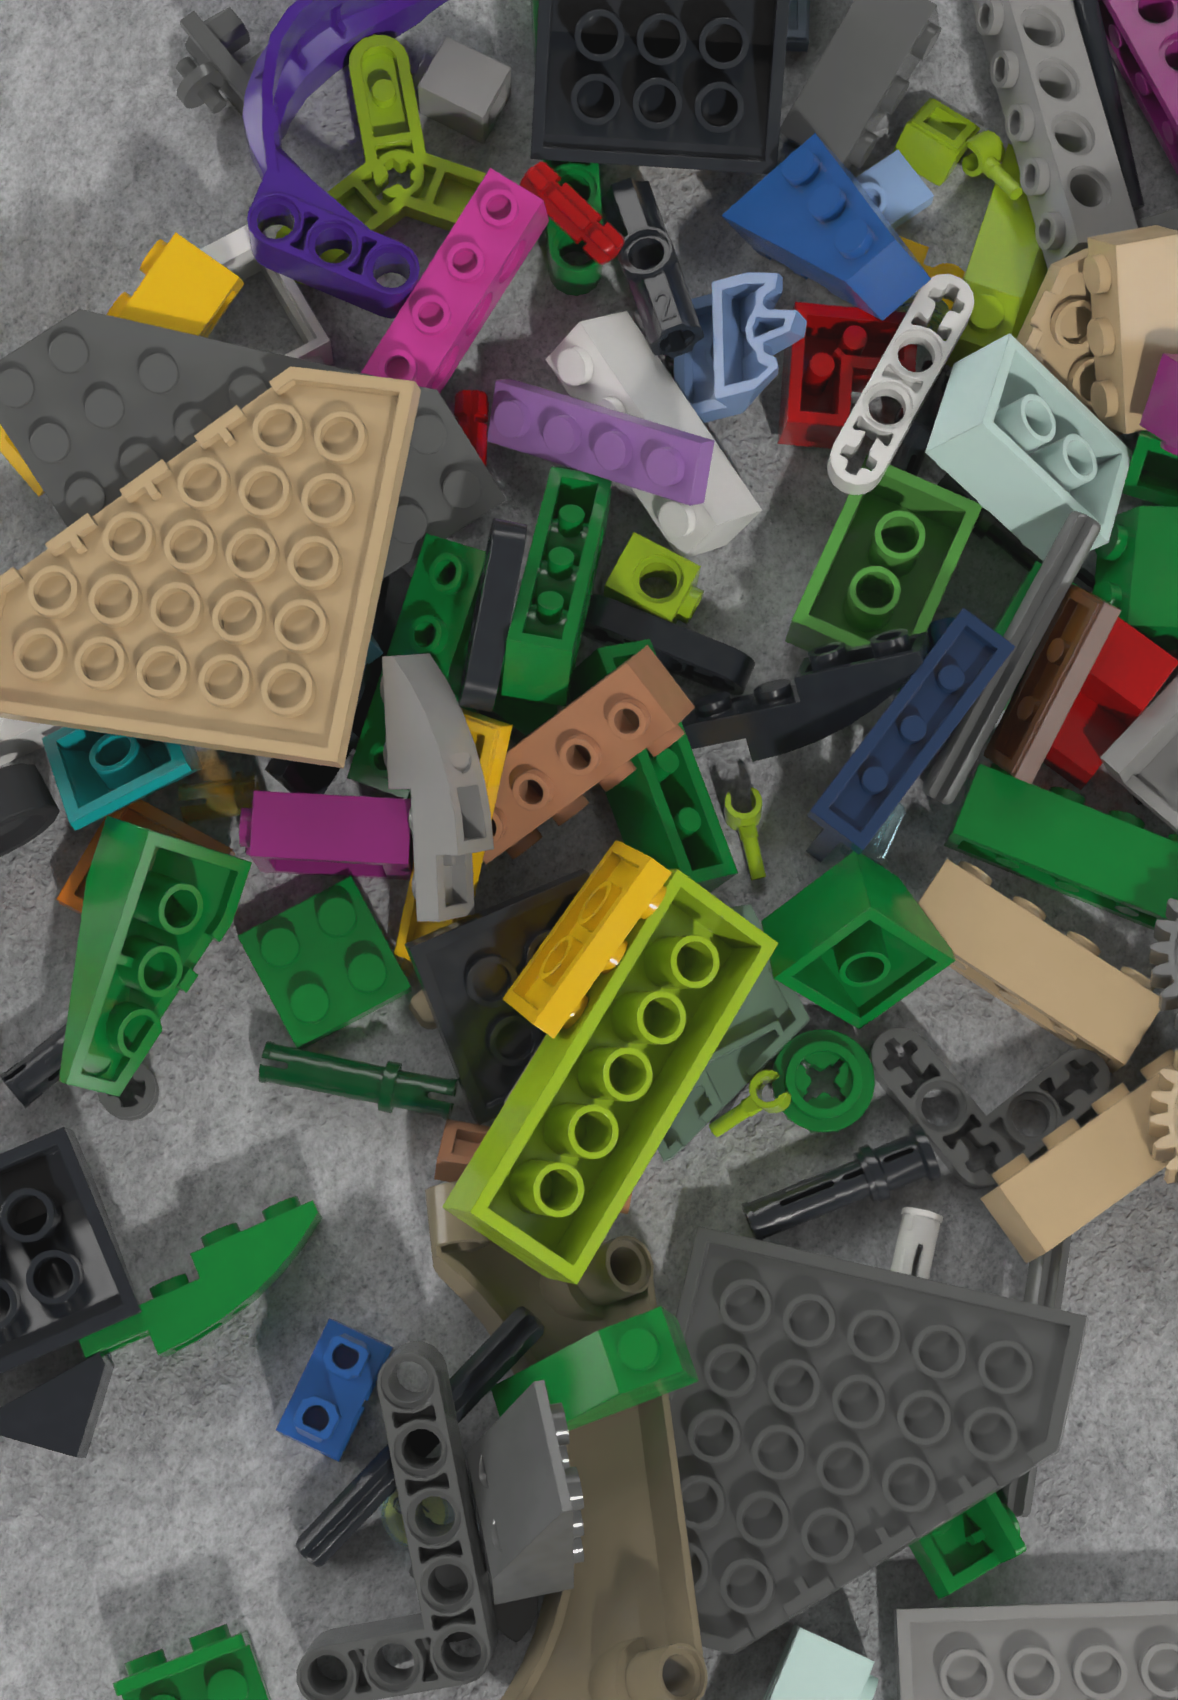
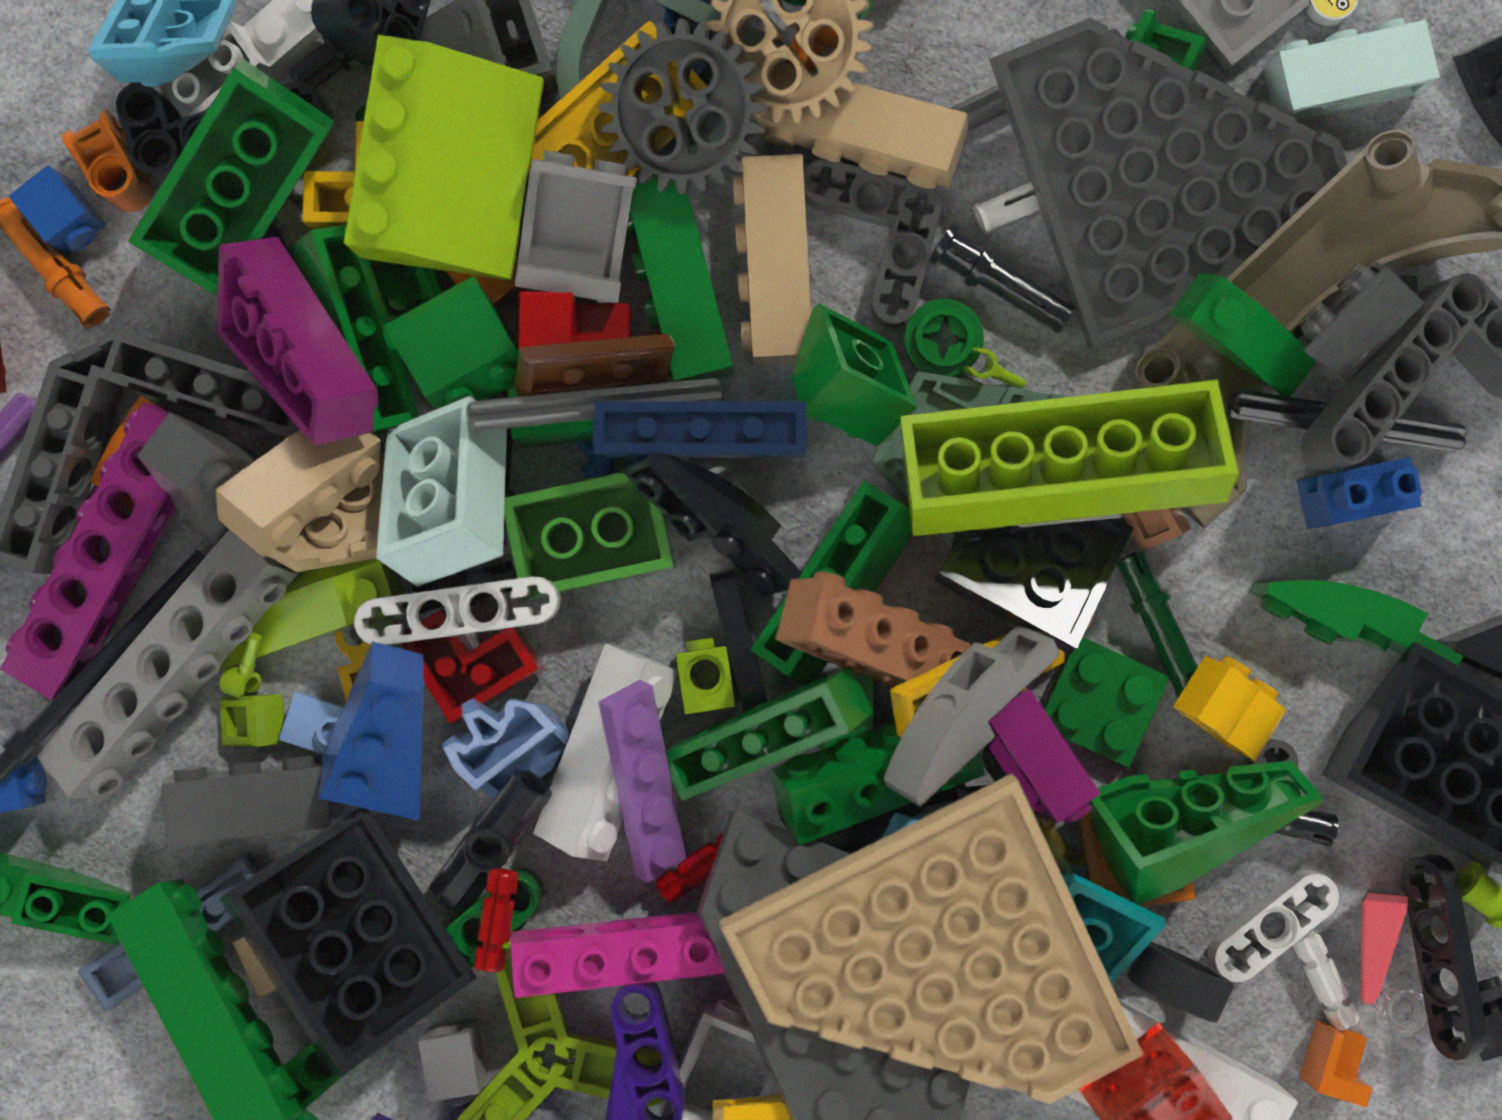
camera: 120 degrees left, 10 degrees up
black beam [458,518,527,712] -> none
yellow plate [503,840,672,1039] -> none
lime hand [724,787,766,881] -> none
none -> yellow brick [1173,655,1287,762]

